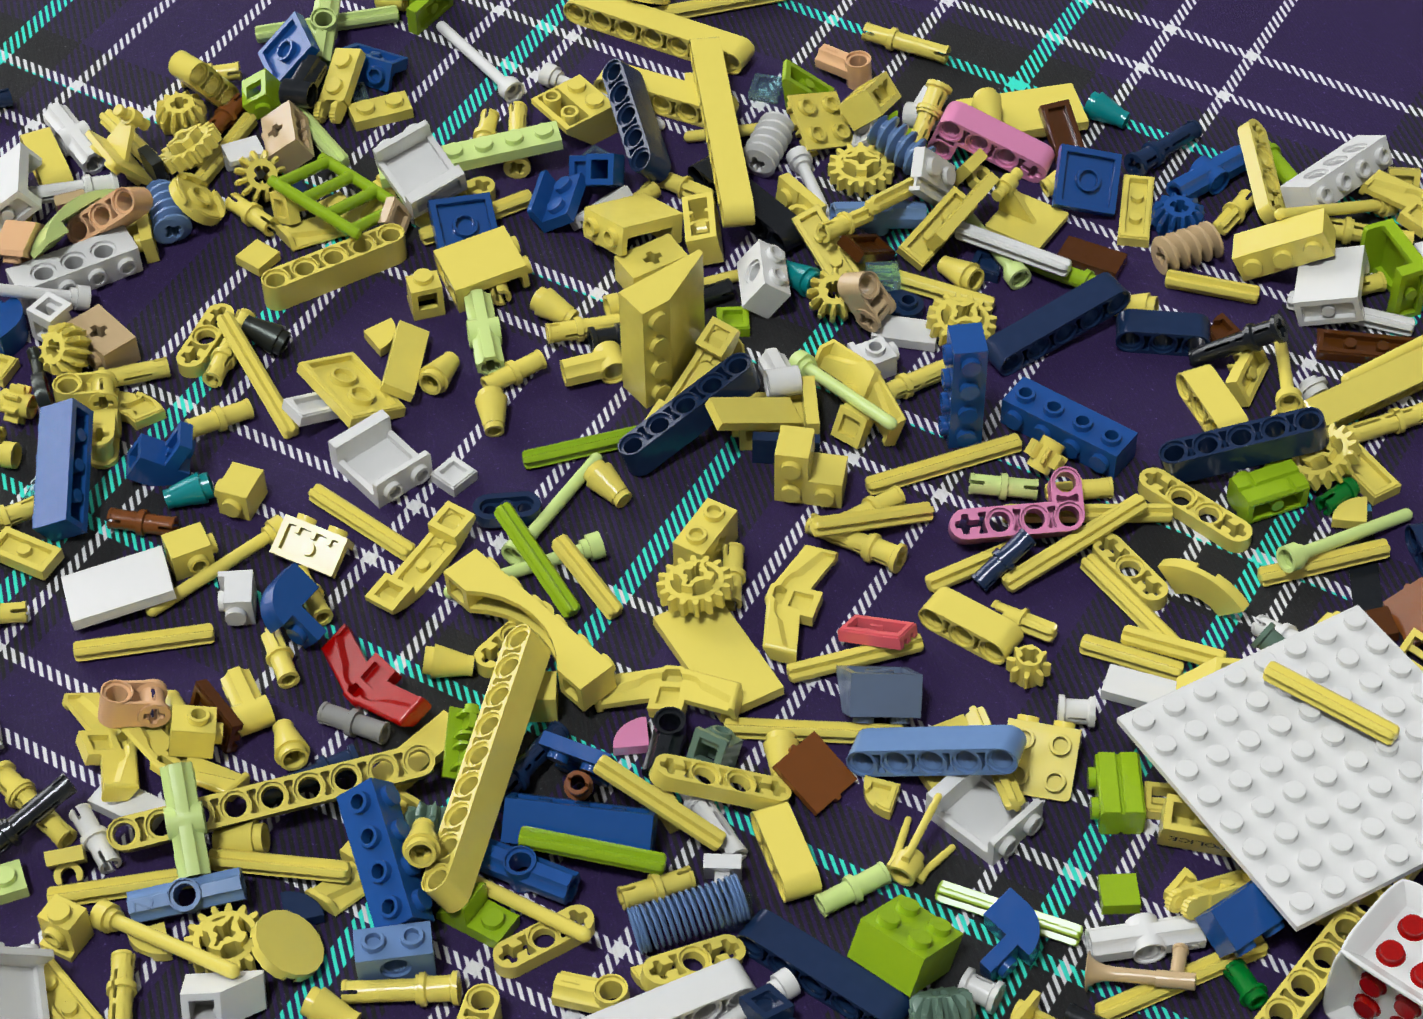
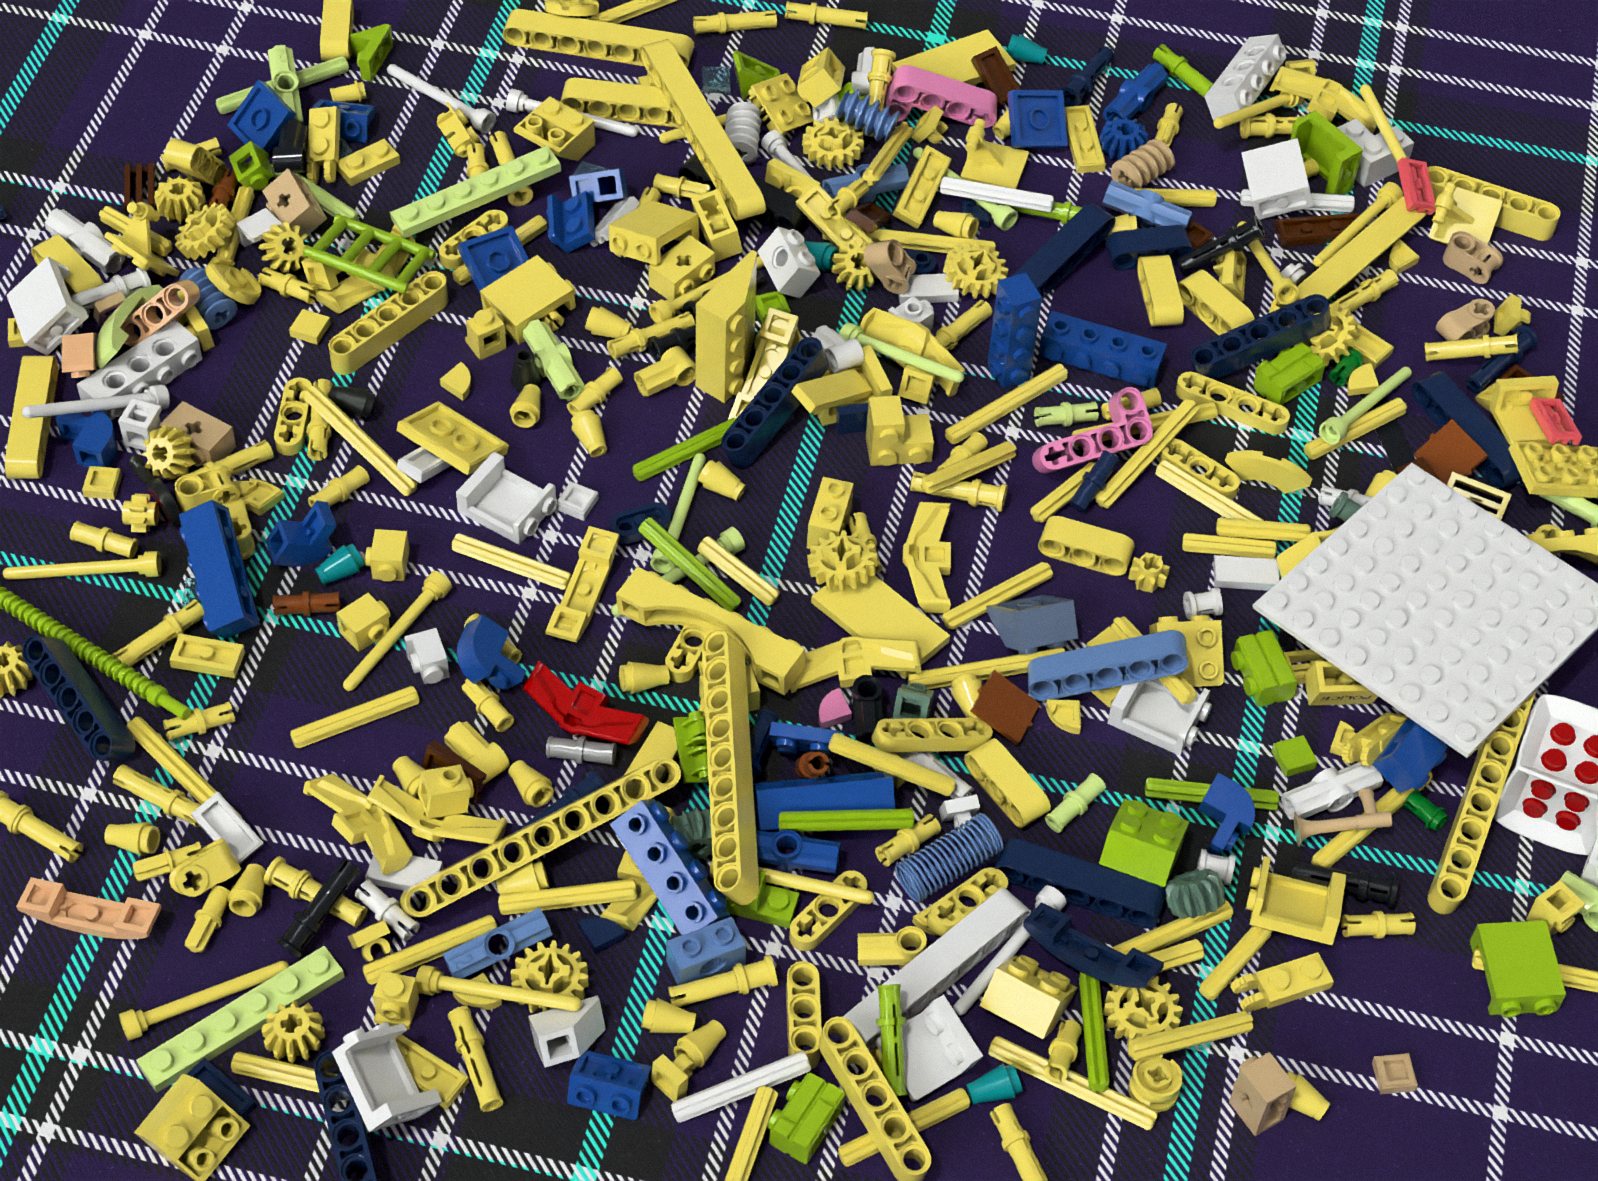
camera: 20 degrees left, 5 degrees up
white tile [61,545,177,631] -> none
light nougat piece [98,679,171,729] -> none
pearl dark grey tile [138,144,169,180] -> none
yellowish green piece [159,761,212,879] -> none
light yellow tile [250,910,324,982] -> none
bracket [269,513,355,579] -> none
white panel [373,120,467,219] -> none
tan tile [378,196,412,234] -> none
light yellow tile [380,320,430,402] -> none
light yellow cone [402,817,441,868] -> none
dark blue beam [602,58,671,183] -> none
light nougat piece [815,43,872,90] -> none
coral tile [837,614,918,650] -> none
clear light blue tile [865,261,901,291] -> none
light yellow plant [886,793,956,887] -> none
white plate [908,146,956,207] -> none
light yellow tile [925,172,1000,252] -> none
light yellow cone [971,87,1001,121] -> none
light yellow axle [991,600,1058,643] -> none
light yellow gear [1024,434,1068,476] -> none
reddish brown tile [1057,235,1128,280] -> none
light yellow brick [1232,208,1336,282] -> none
light yellow beam [1238,118,1285,224] -> none
light yellow axle [1263,661,1400,745] -> none
none -> reddish brown tile [124,162,155,213]
none -> light yellow pin [330,80,367,103]
none -> light yellow hinge [437,102,480,158]
none -> pearl dark grey cone [510,349,541,392]
none -> light yellow pin [693,10,777,34]
none -> medium blue piece [1102,180,1192,228]
none -> light yellow beam [1137,255,1184,327]

